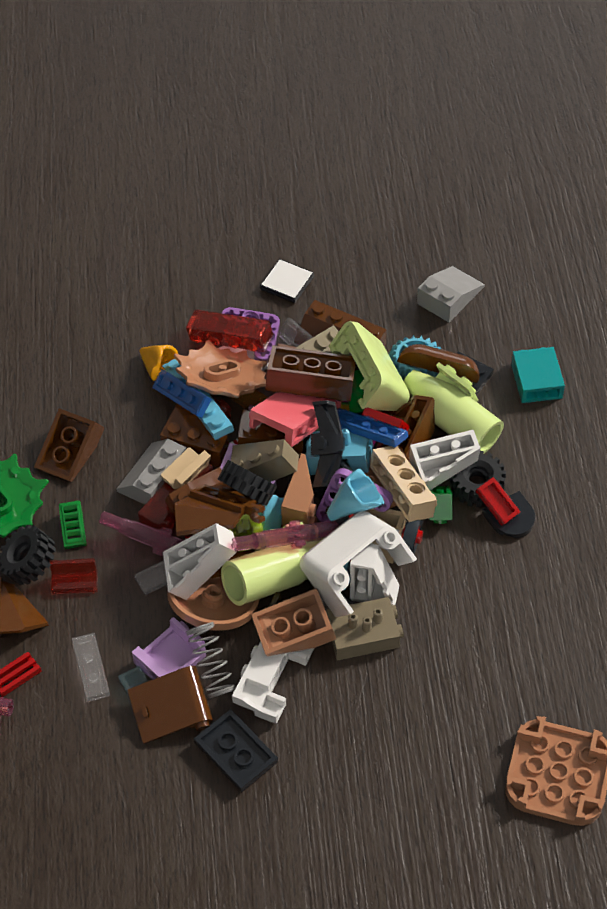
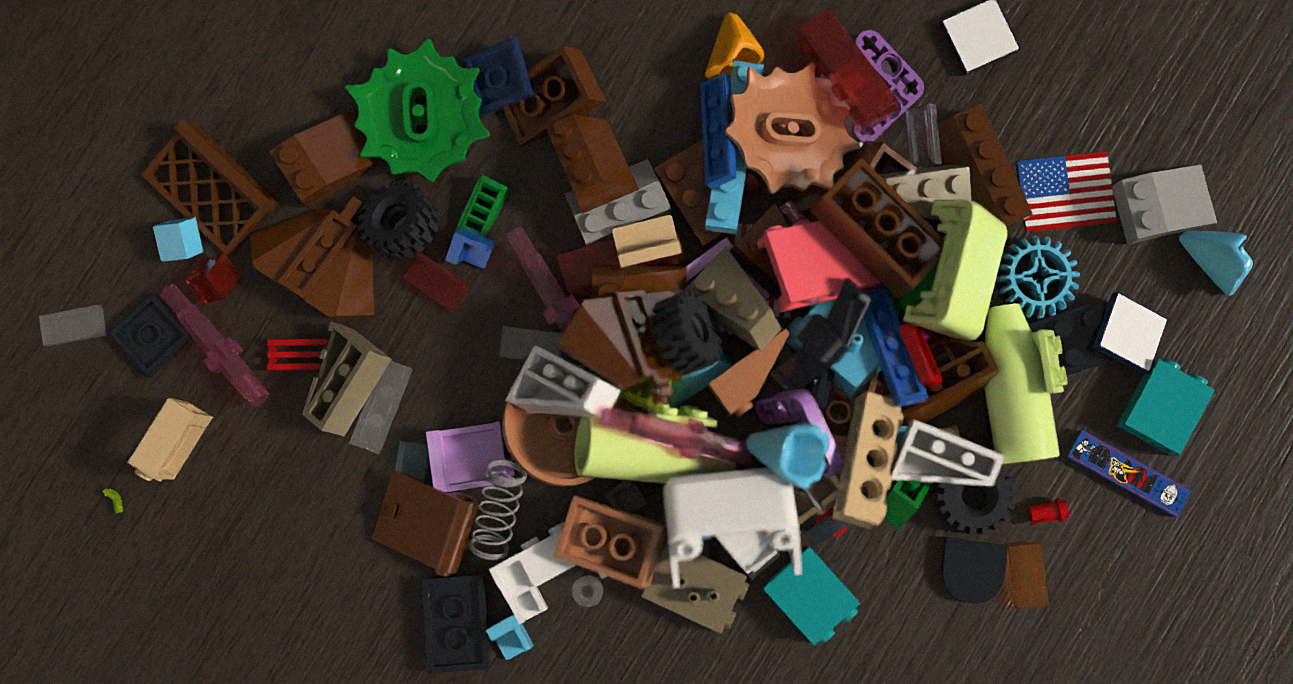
camera: 45 degrees right, 30 degrees up
reddish brown brick [397,344,479,383] -> none
red tile [475,477,520,526] -> none
none -> dark tan wedge [302,321,392,436]
none -> blue panel [445,227,496,269]
none -> dark blue tile [463,37,534,116]
none -> medium azure panel [486,614,534,660]
none -> reddish brown slope [545,114,639,214]
none -> clear plate [572,576,603,607]
none -> teal brick [762,546,860,645]
none -> clear orange tile [1008,543,1049,609]
none -> sticker [1017,151,1117,232]
none -> red pin [1027,498,1069,525]
none -> tile [1065,430,1192,517]
none -> white tile [1093,292,1168,375]
none -> medium azure hat [1179,231,1253,296]

